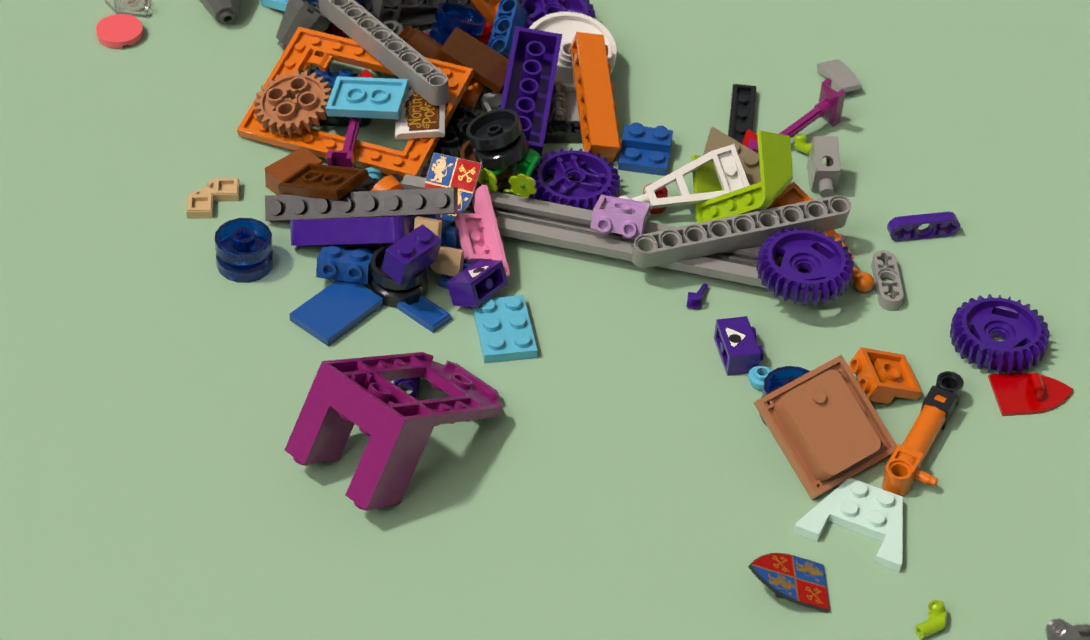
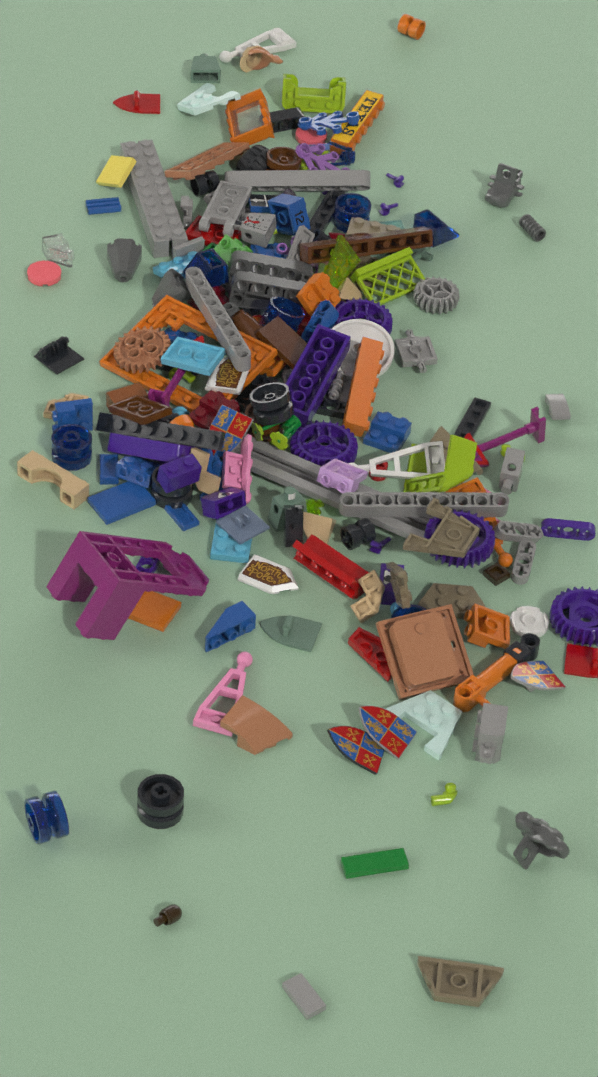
camera: 15 degrees right, 0 degrees up
none -> tan arch [17,450,89,509]
none -> black hinge [34,336,84,375]
none -> blue plate [52,398,93,440]
none -> blue tile [100,454,119,485]
none -> orange tile [128,591,182,632]
none -> lime arm [168,367,196,384]
none -> dark red plate [189,390,240,429]
none -> bright pink plate [193,651,253,737]
none -> blue slope [205,601,256,653]
none -> sand blue piece [216,506,270,545]
none -> nougat slope [220,695,293,755]
none -> tile [238,554,298,595]
none -> sand green shield [260,615,322,652]
none -> sand green torso [267,486,307,532]
none -> black hinge [284,505,304,547]
none -> red brick [292,534,369,599]
none -> tan slope [303,512,336,544]
none -> clear neon green plate [306,499,324,515]
none -> black wheel [340,518,376,550]
none -> red wing [348,627,392,682]
none -> tan tile [351,570,385,623]
none -> shield [359,706,417,760]
none -> dark tan wing [386,562,412,609]
none -> light grey plate [395,329,438,373]
none -> dark tan wing [403,498,480,558]
none -> dark tan wing [414,583,486,619]
none -> light grey hinge [472,703,508,764]
none -> dark brown tile [483,562,510,586]
none -> light grey beam [493,521,543,543]
none -> white tile [510,606,549,637]
none -> shield [511,661,566,692]

